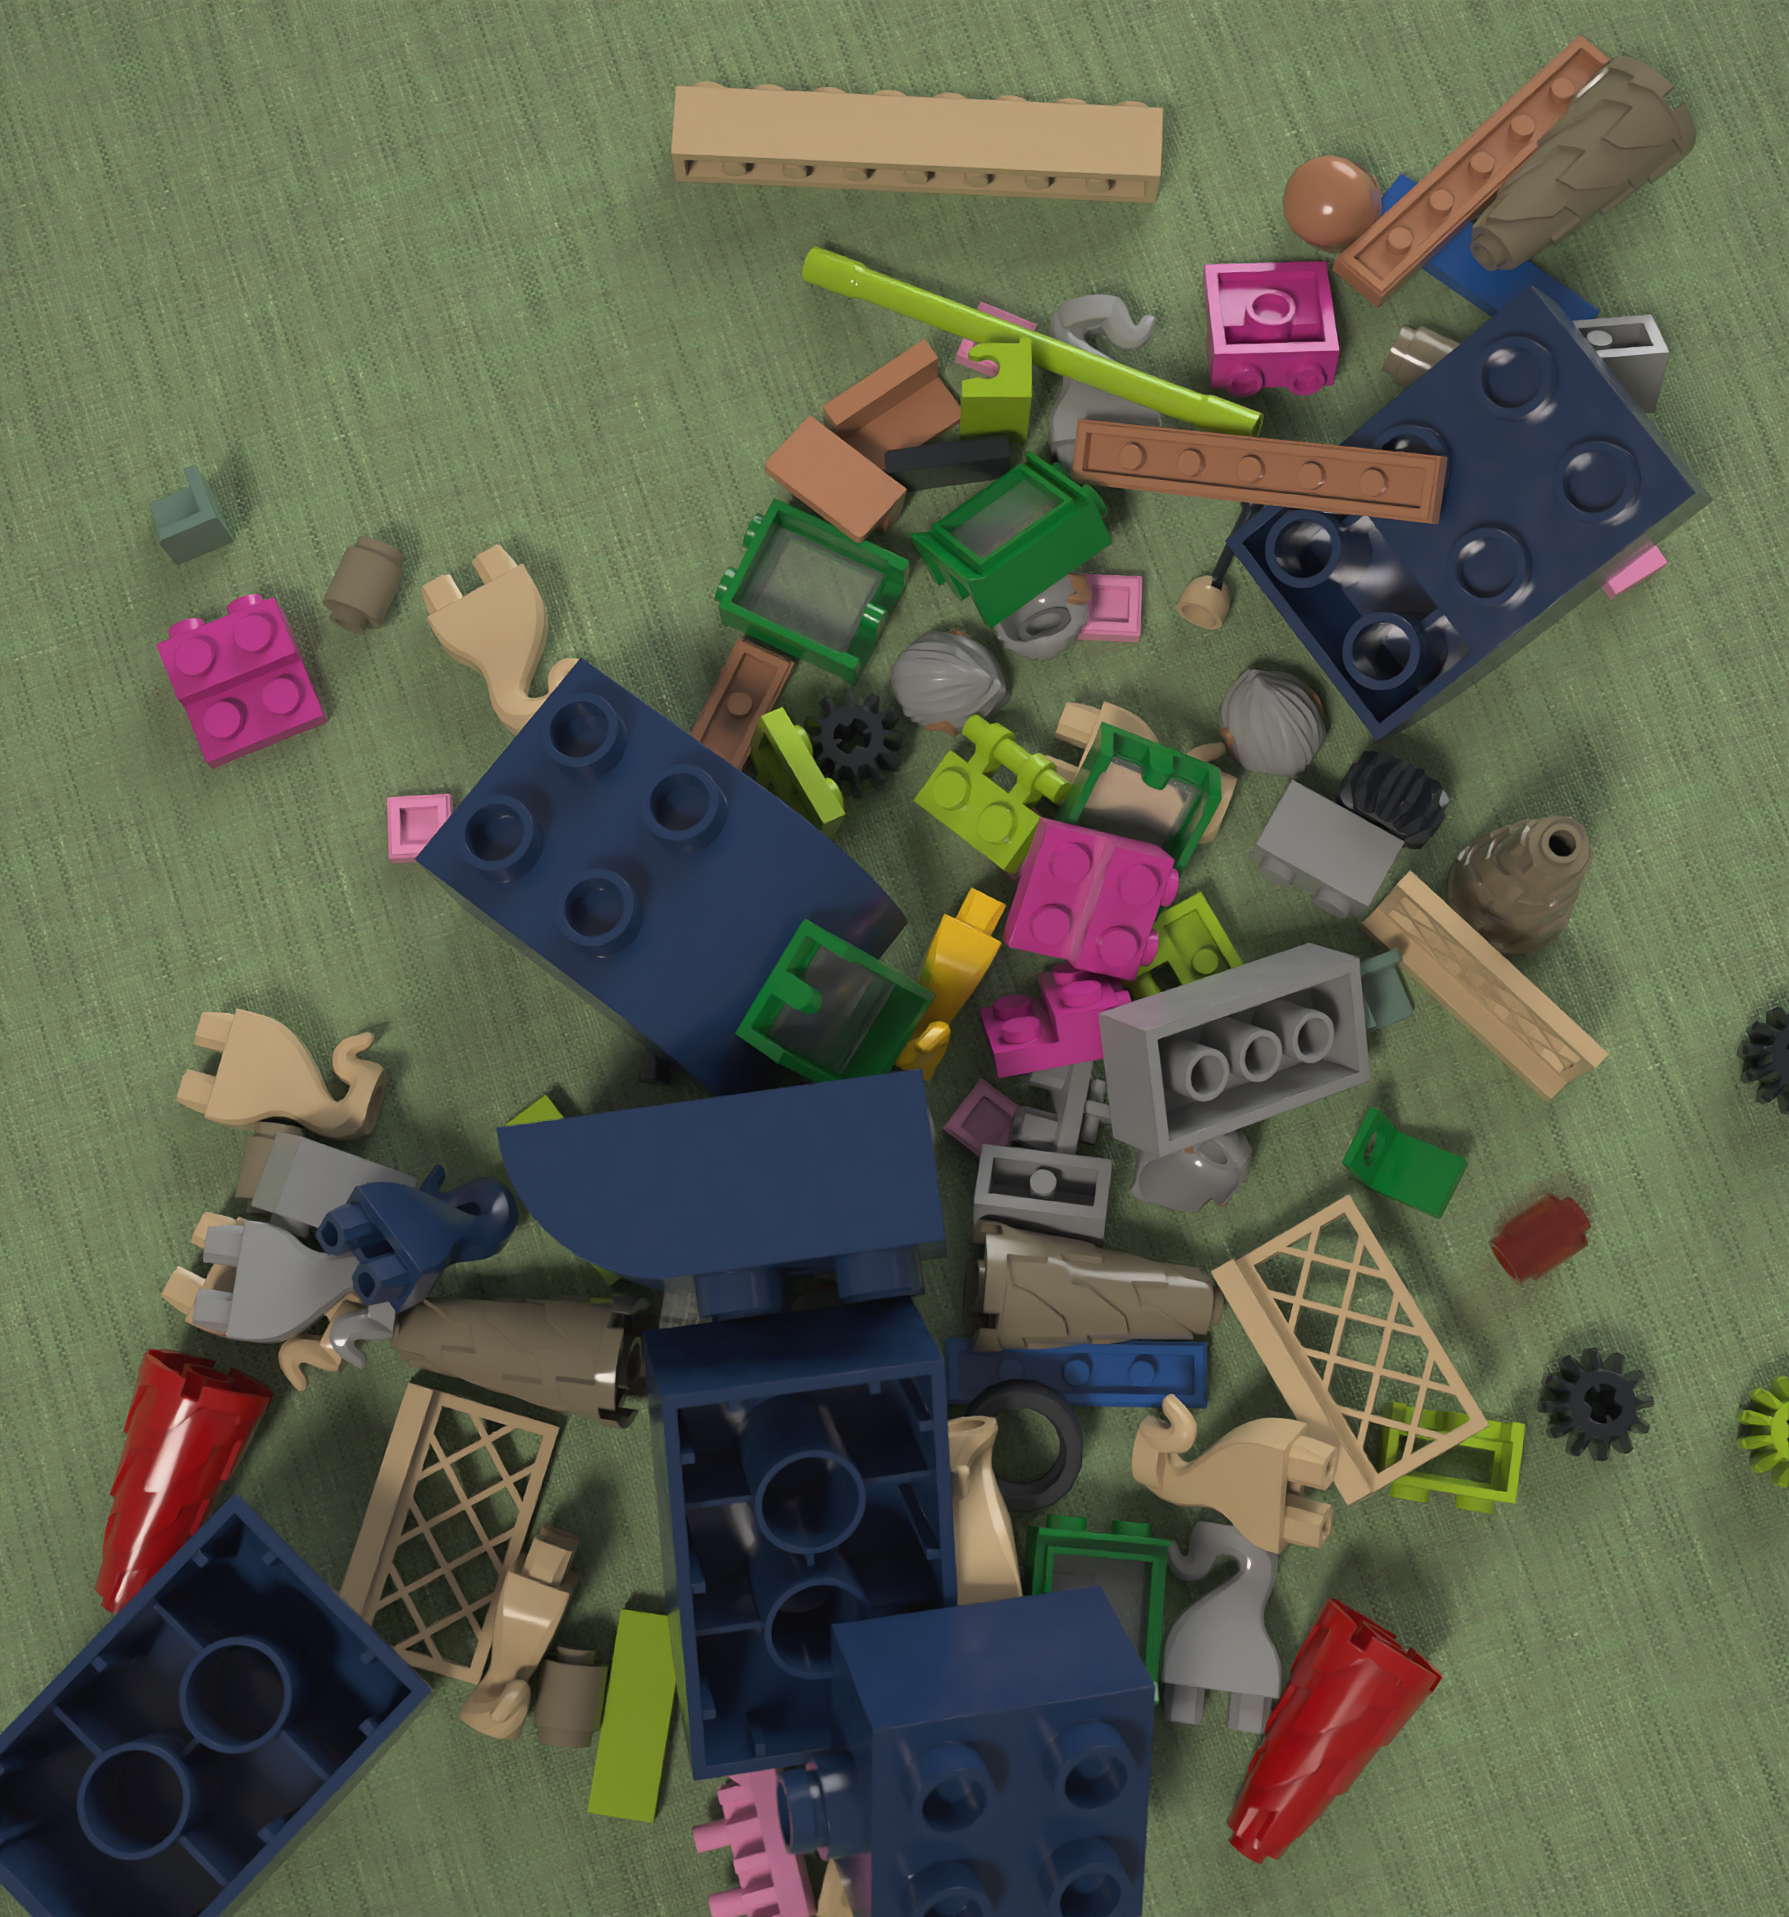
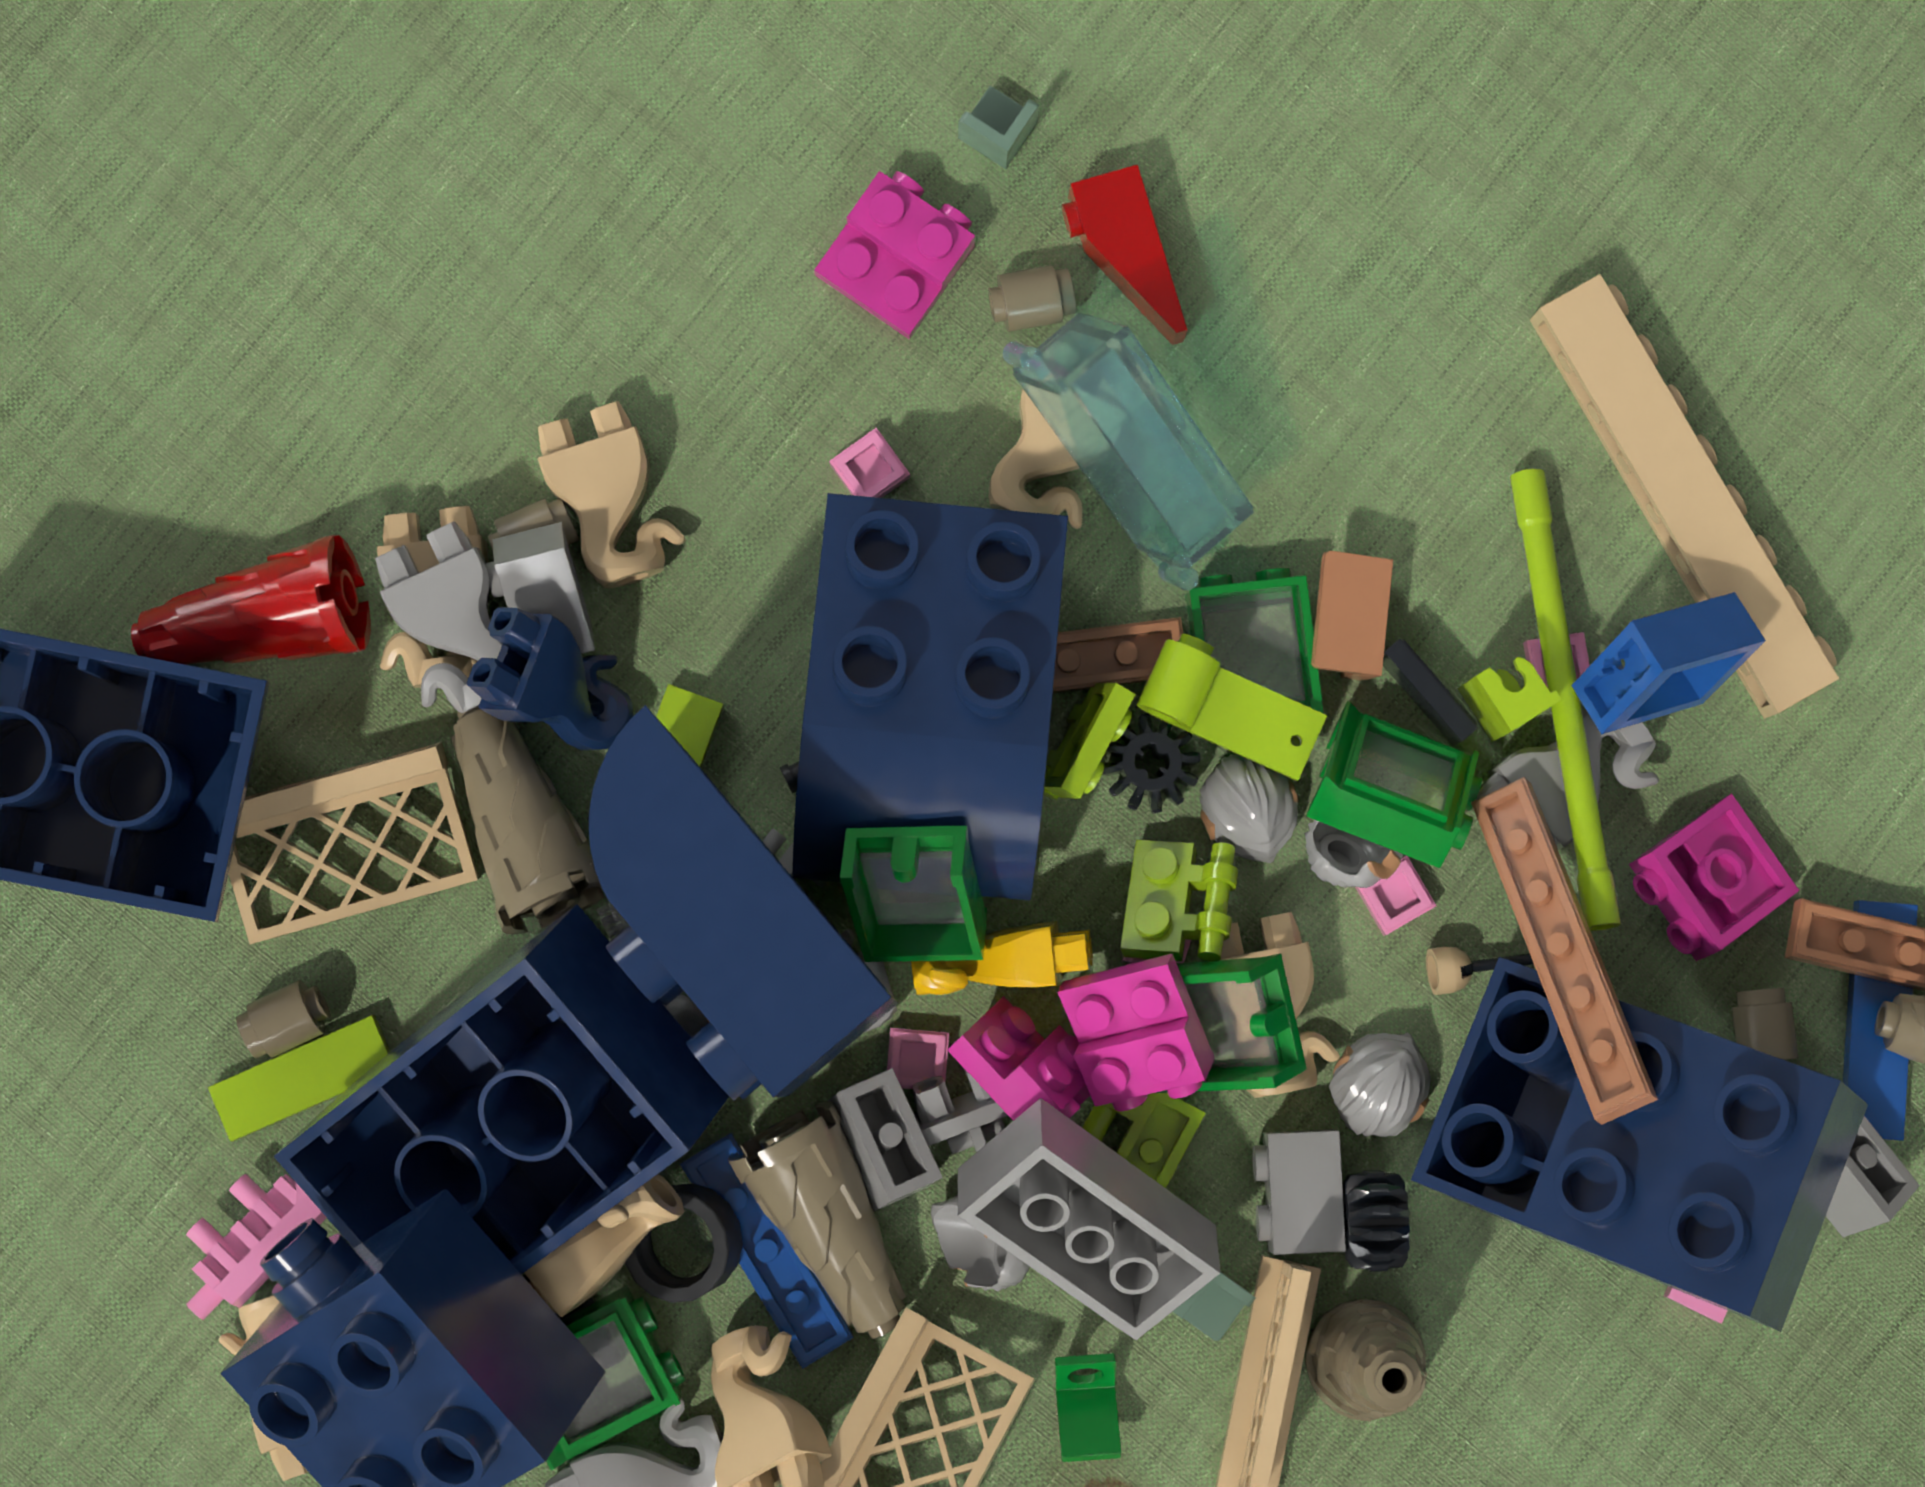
camera: 50 degrees right, 5 degrees up
tan hips [459,1524,582,1740] -> none
nougat panel [823,339,961,472] -> none
nougat helmet [1282,155,1382,254] -> none
none -> clear light blue container [1003,313,1254,590]
none -> red slope [1061,164,1188,345]
none -> lime door [1137,634,1327,781]
none -> blue window [1571,592,1766,734]

